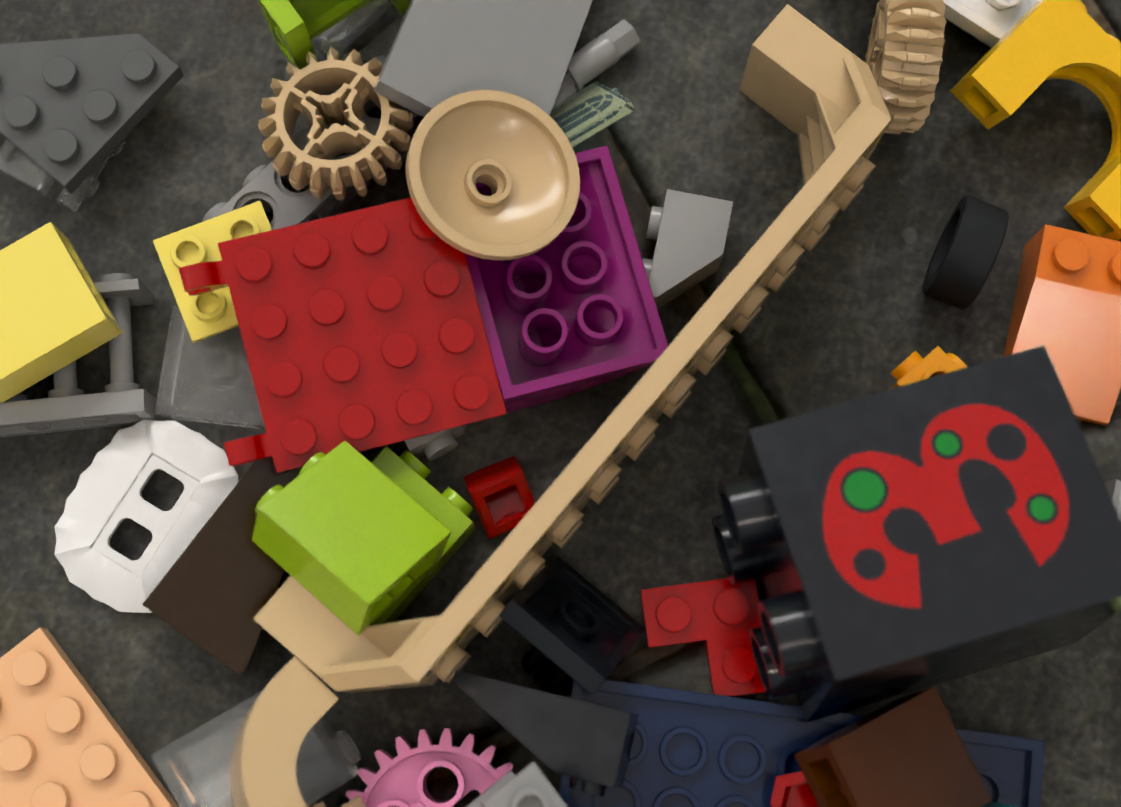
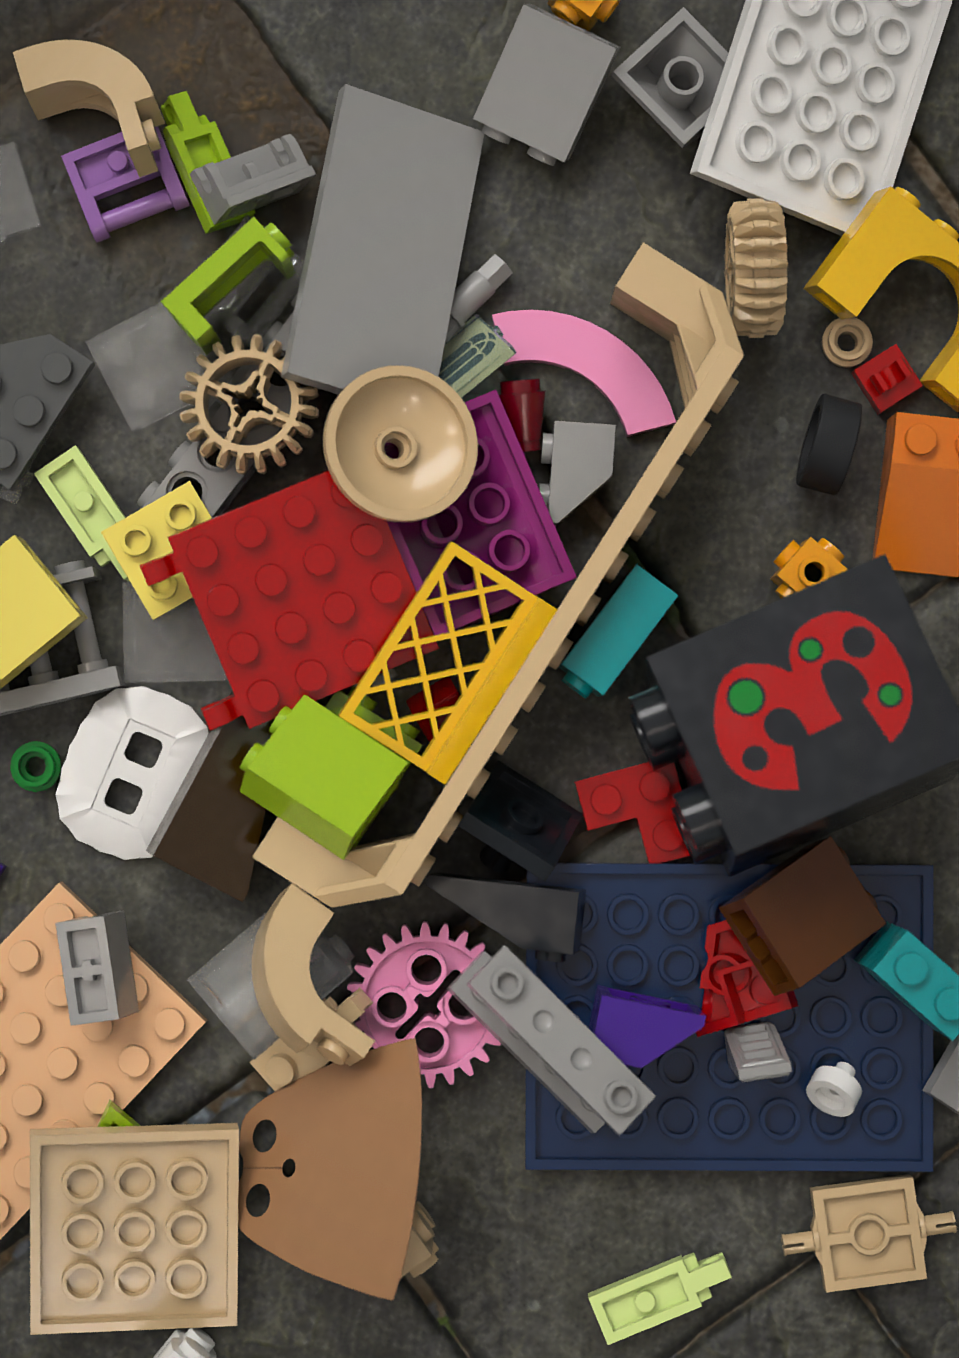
camera: 10 degrees left, 10 degrees up
none -> green plate [10,741,62,792]
none -> yellowish green hinge [34,445,129,582]
none -> light grey hinge [55,910,139,1026]
none -> clear plate [85,302,221,433]
none -> yellow fence [338,541,558,785]
none -> bright pink tile [492,310,676,437]
none -> dark red cone [499,378,546,452]
none -> teal brick [559,564,678,699]
none -> tan plate [821,317,873,368]
none -> red tile [851,344,923,415]

